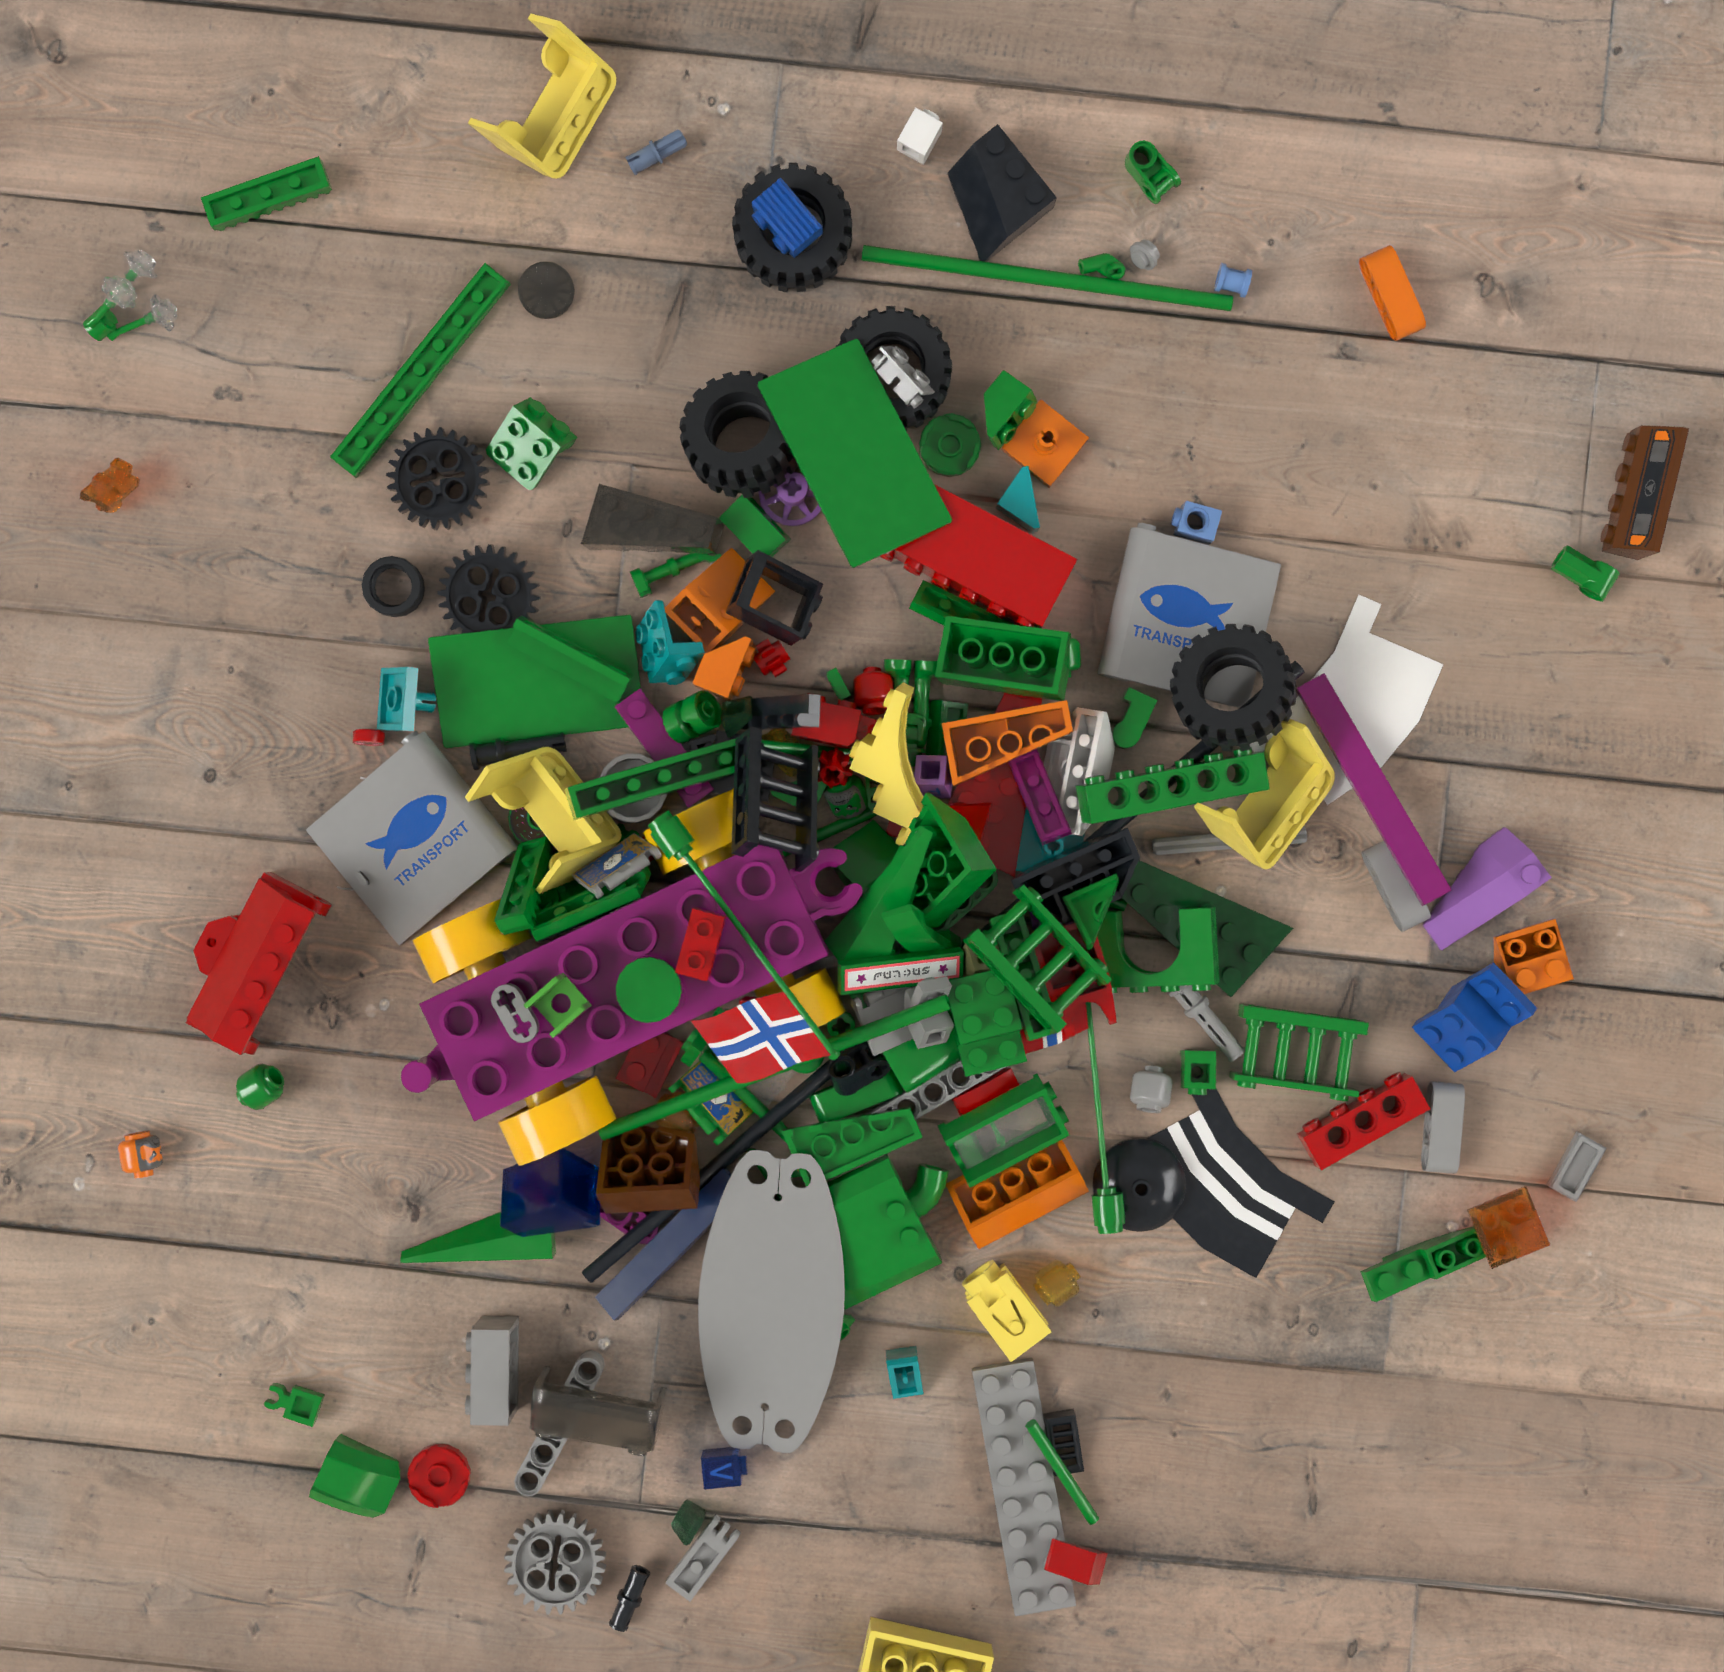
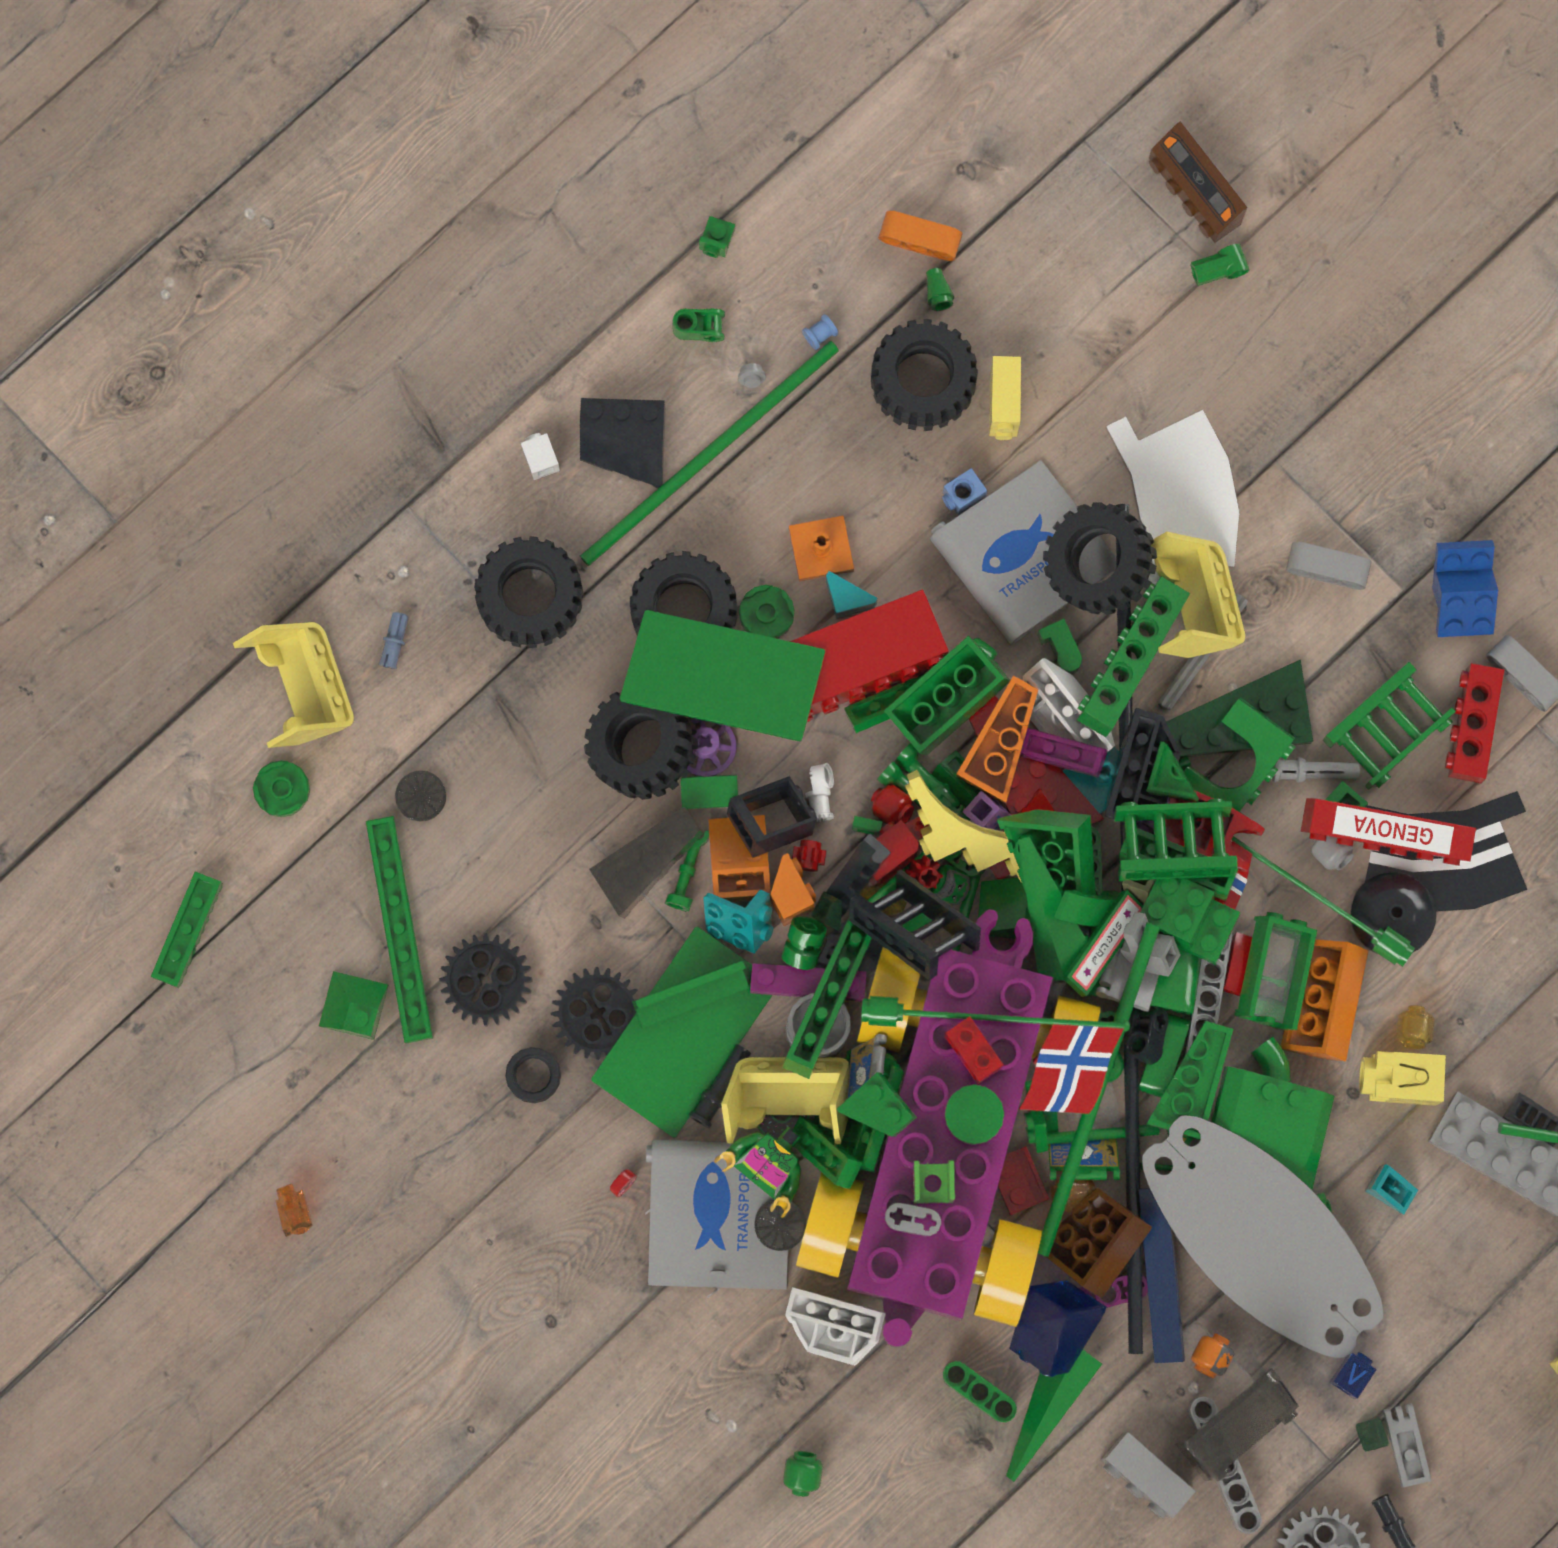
camera: 45 degrees left, 10 degrees down
clear plant [83,249,178,341] -> none
red piece [186,872,332,1055] -> none
teal tile [377,667,436,731] -> none
bracket [486,397,578,490] -> none
blue brick [751,178,823,258] -> none
light grey hinge [872,346,935,408] -> none
green slope [984,370,1037,450] -> none
green arm [1078,253,1126,280] -> none
magenta tile [1296,673,1452,906] -> none
medium lavender wedge [1422,827,1552,950] -> none
orange slope [1494,919,1574,994] -> none
none -> green tile [253,760,310,817]
none -> green slope [319,971,389,1040]
none -> green bracket [699,216,736,258]
none -> torso [714,1126,801,1218]
none -> clear smoke wheel [754,1199,806,1251]
none -> white wedge [785,1287,886,1366]
none -> white connector [805,763,834,822]
none -> green wing [837,1072,917,1137]
none -> black tyre [871,319,978,431]
none -> green cone [926,268,954,311]
none -> green beam [942,1361,1017,1423]
none -> light yellow brick [989,356,1021,440]
none -> orange head [1191,1333,1234,1379]
none -> red brick [1300,798,1476,866]

